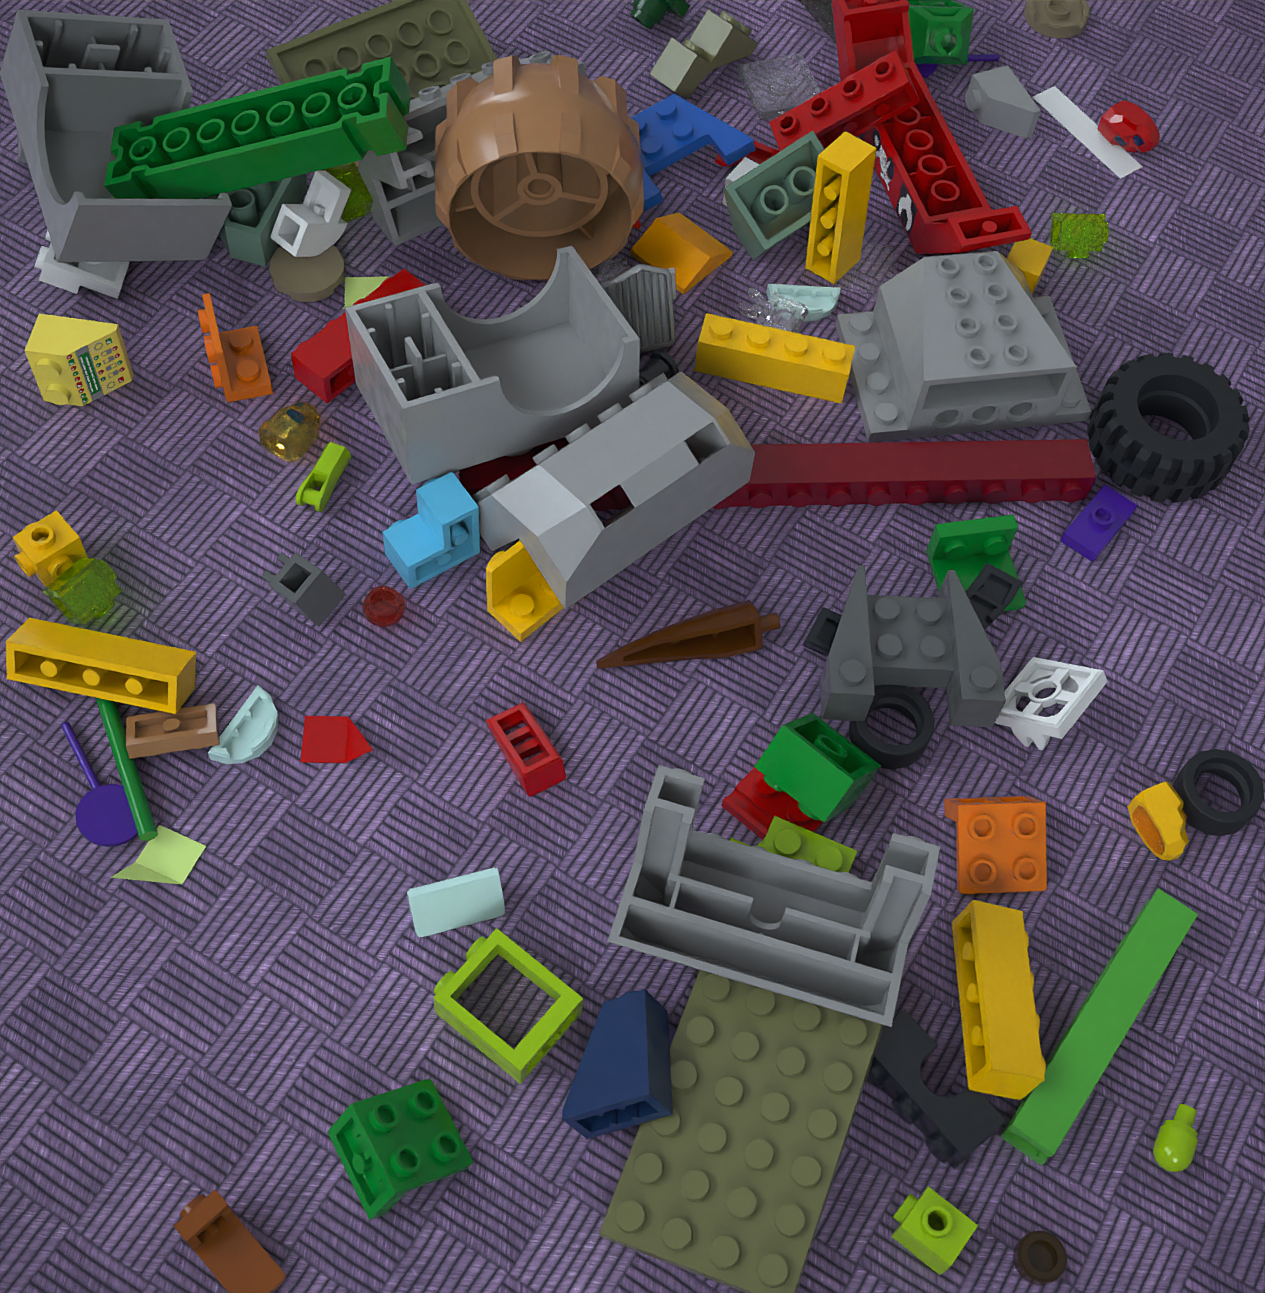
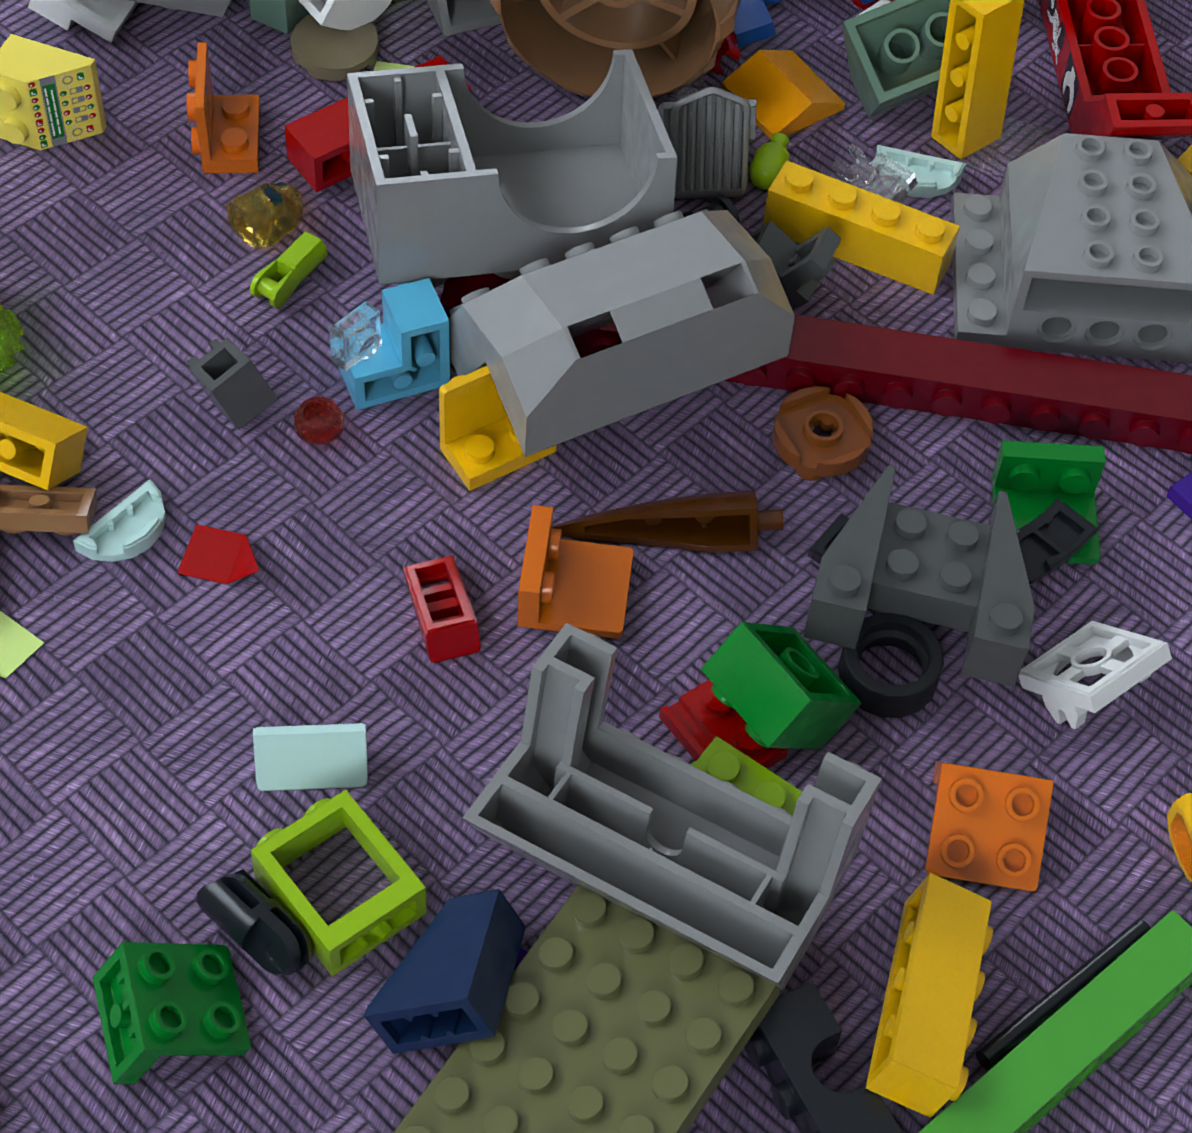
camera: 15 degrees right, 5 degrees down
none -> black arm [196,869,312,976]
none -> clear plate [329,301,382,372]
none -> orange bracket [517,505,634,639]
none -> lime cylinder [748,133,790,190]
none -> dark grey brick [750,221,841,307]
none -> dark orange plate [772,386,874,481]
none -> black bar [975,919,1151,1071]

